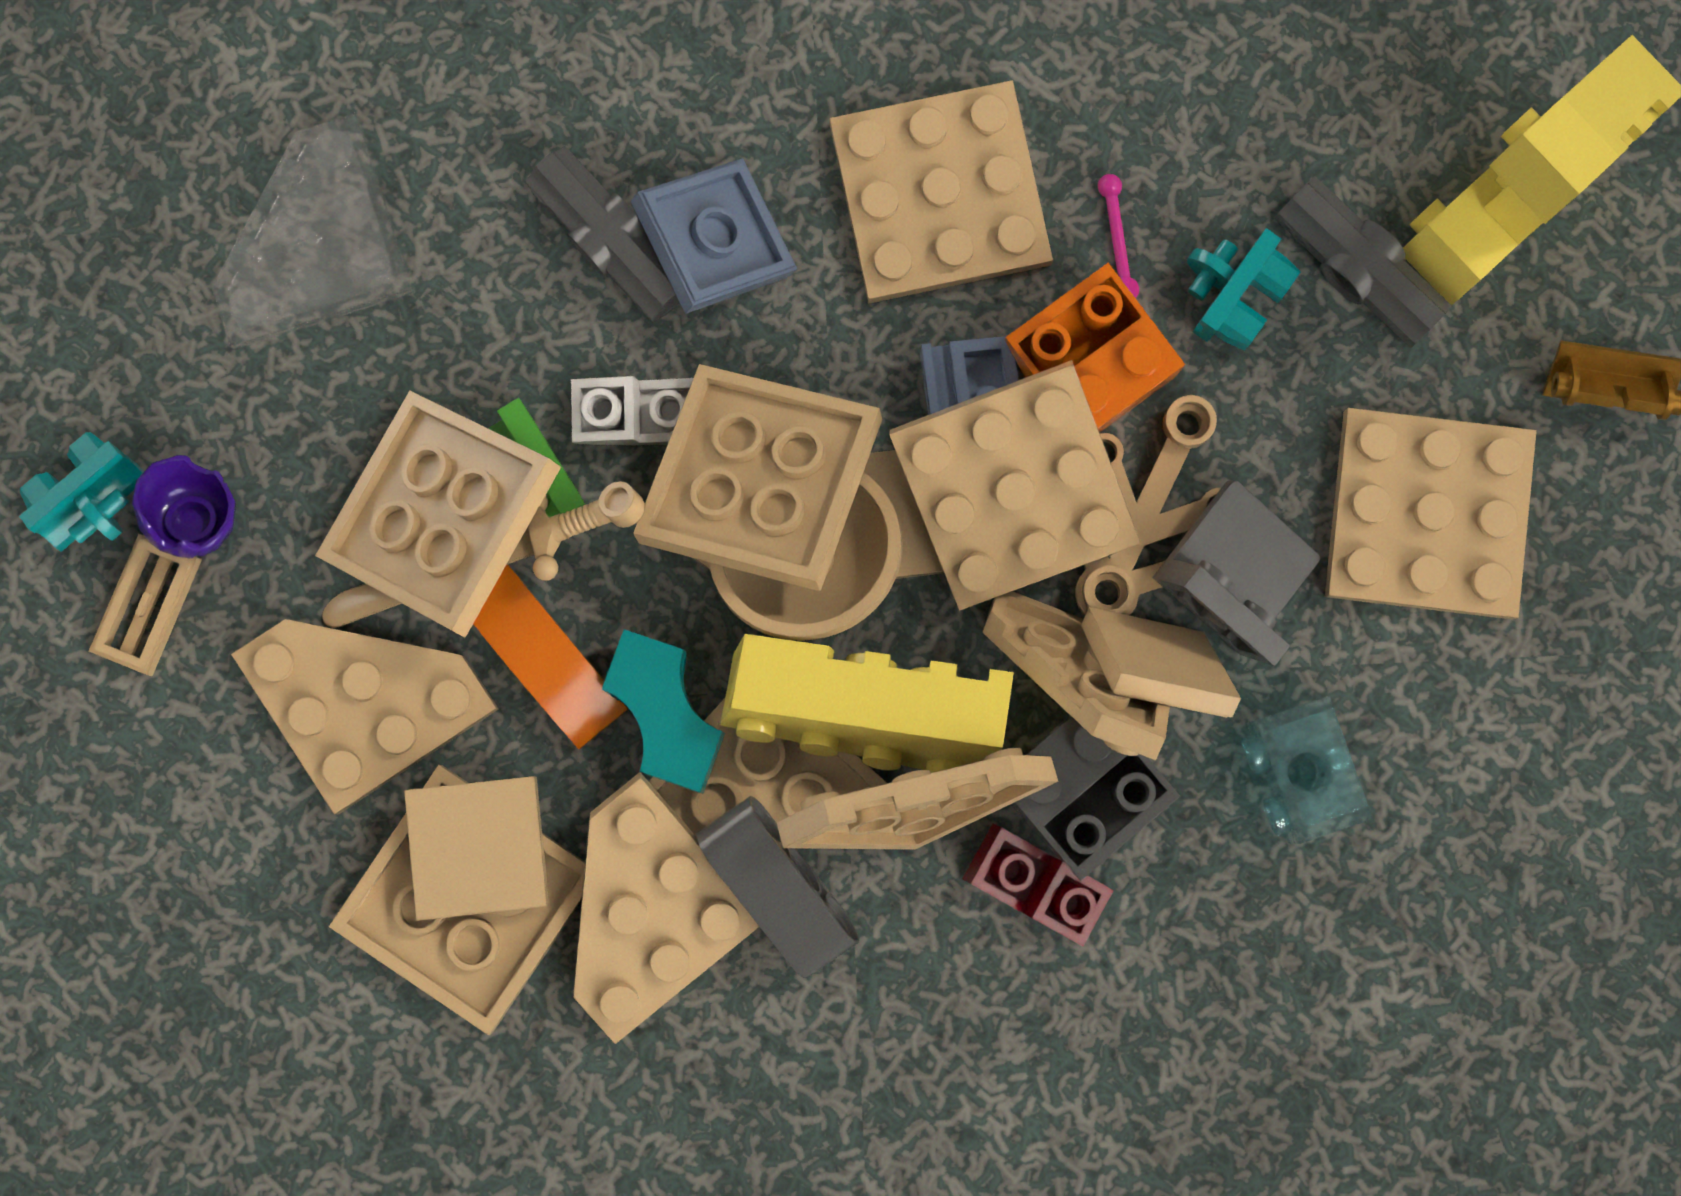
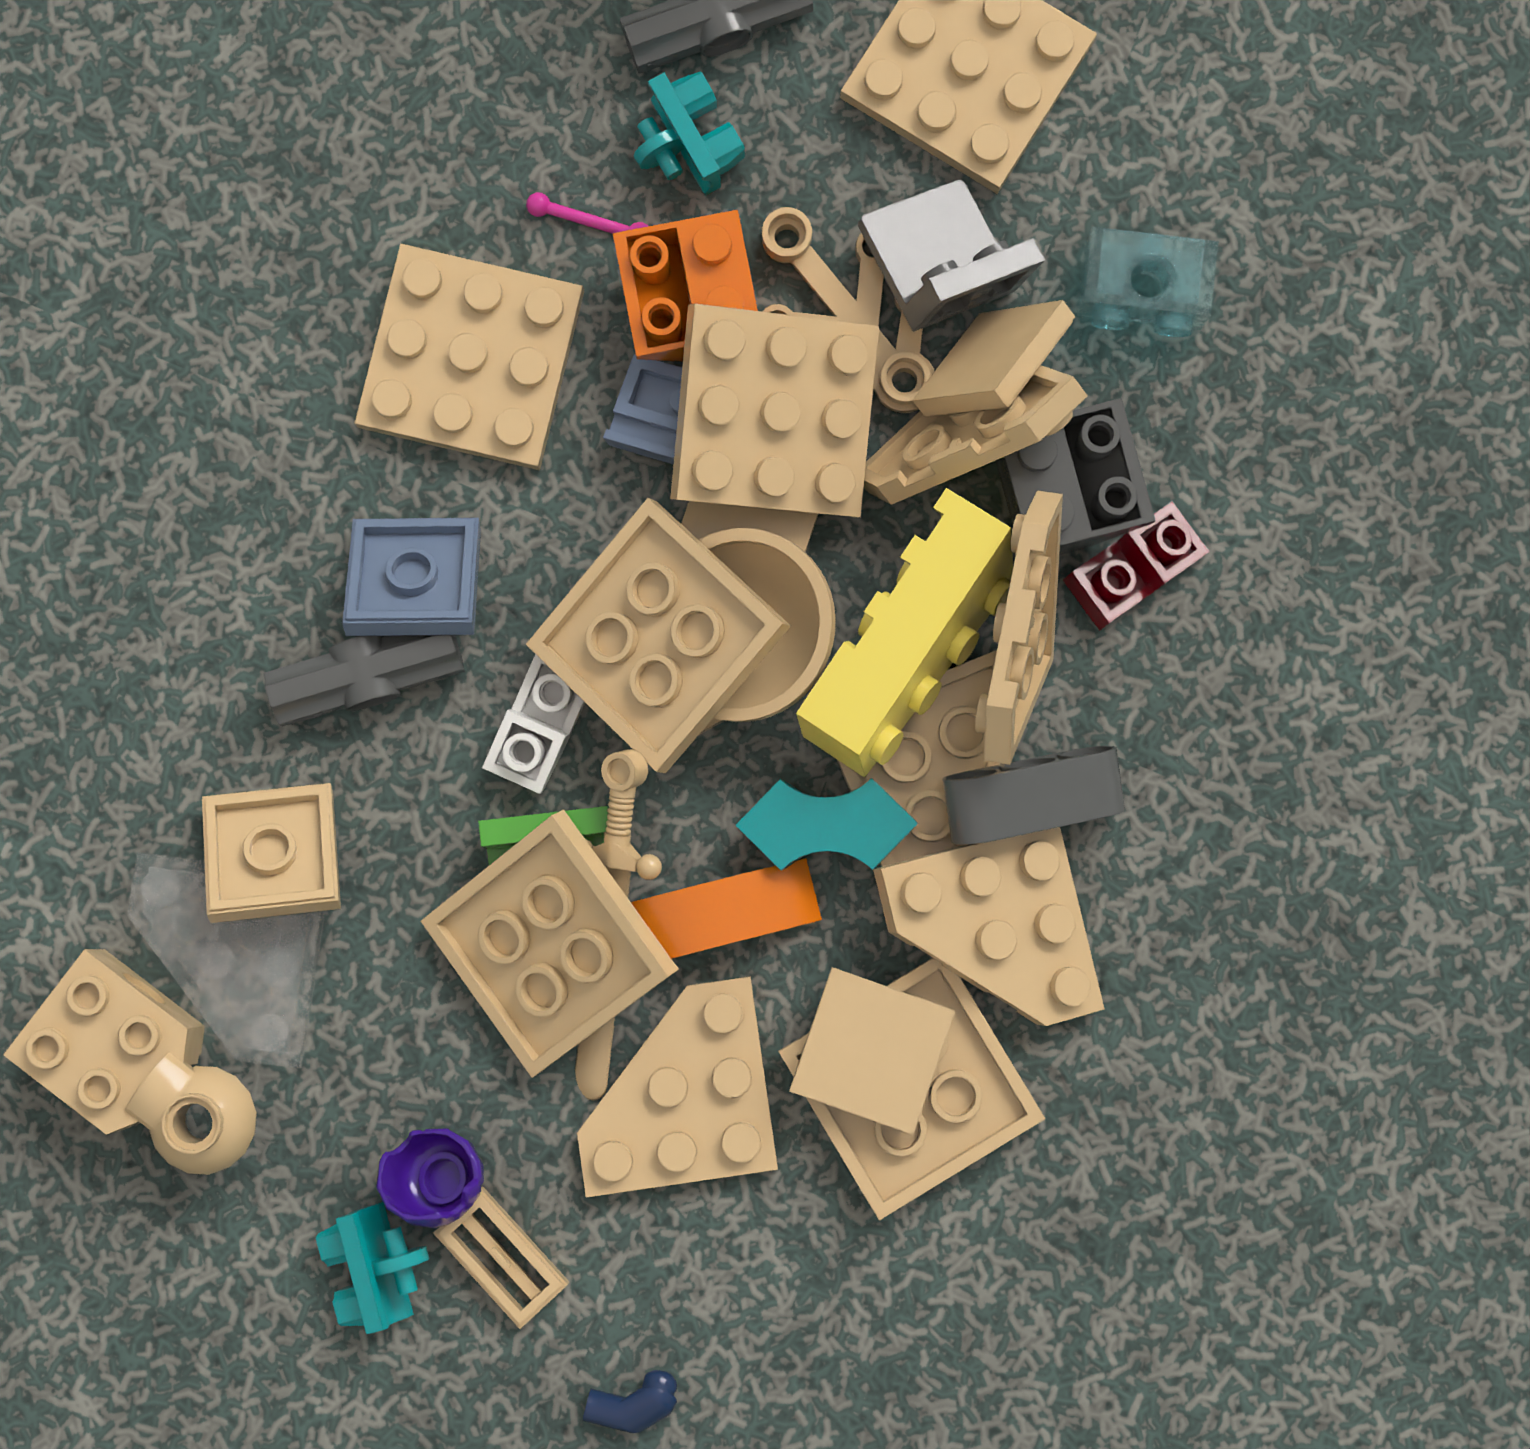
camera: 60 degrees left, 0 degrees up
none -> tan brick [3,949,256,1175]
none -> tan tile [202,783,341,923]
none -> dark blue arm [583,1370,677,1433]

